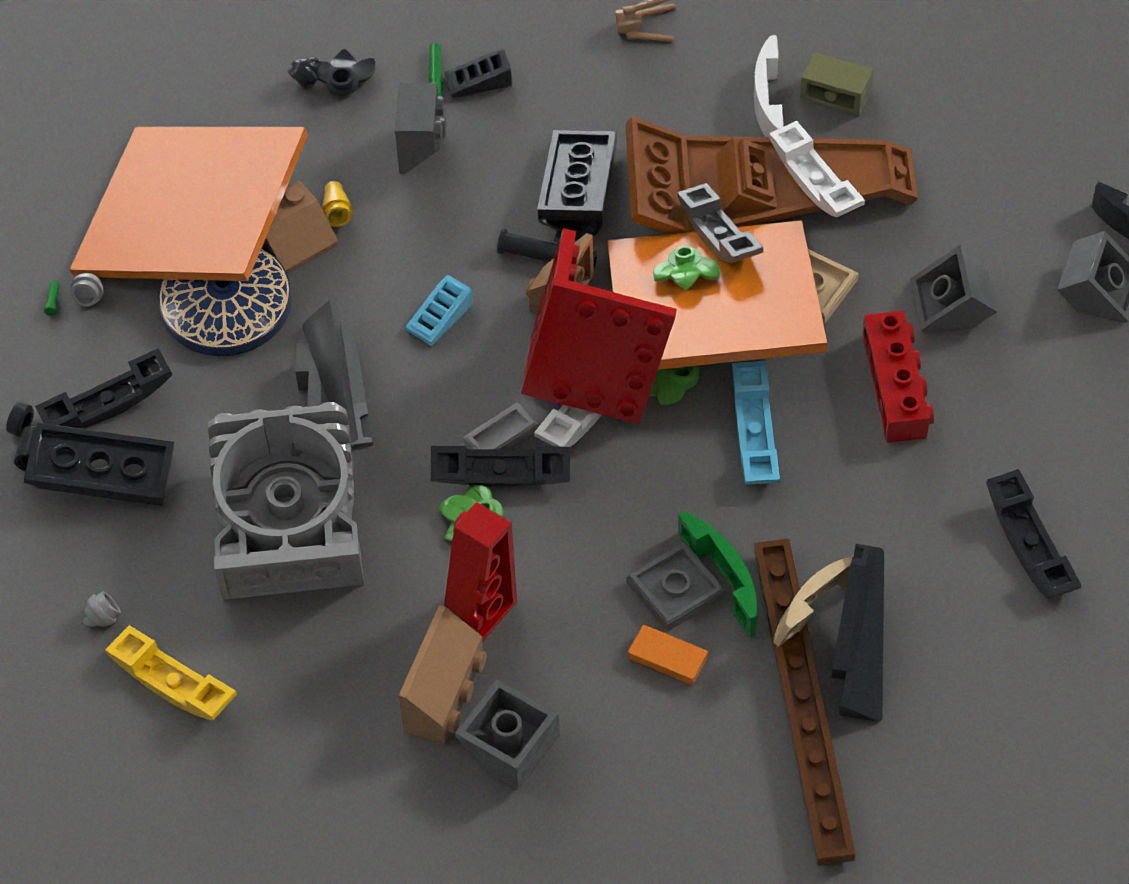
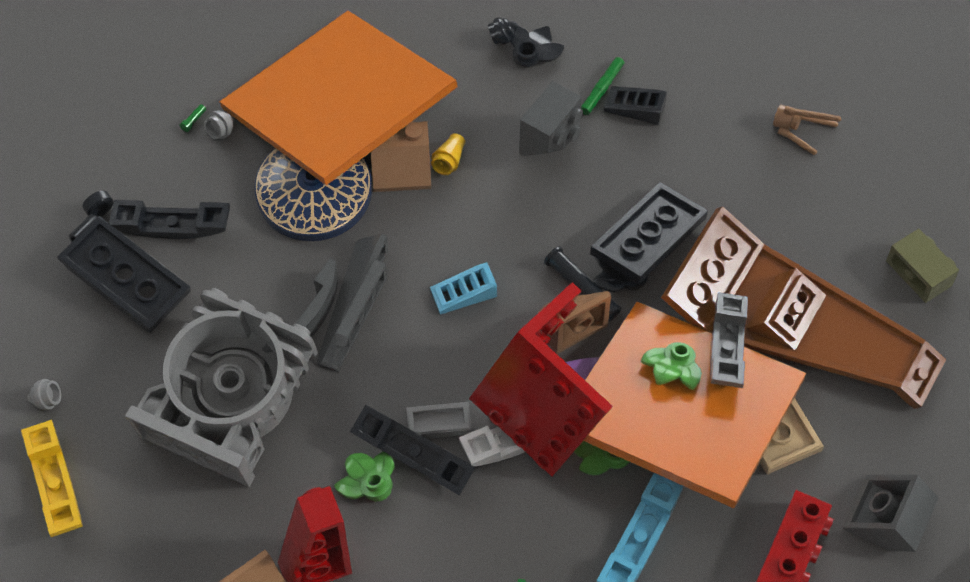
camera: 30 degrees right, 5 degrees up
white slope [754,35,783,137] -> none
white slope [769,121,865,217] -> none

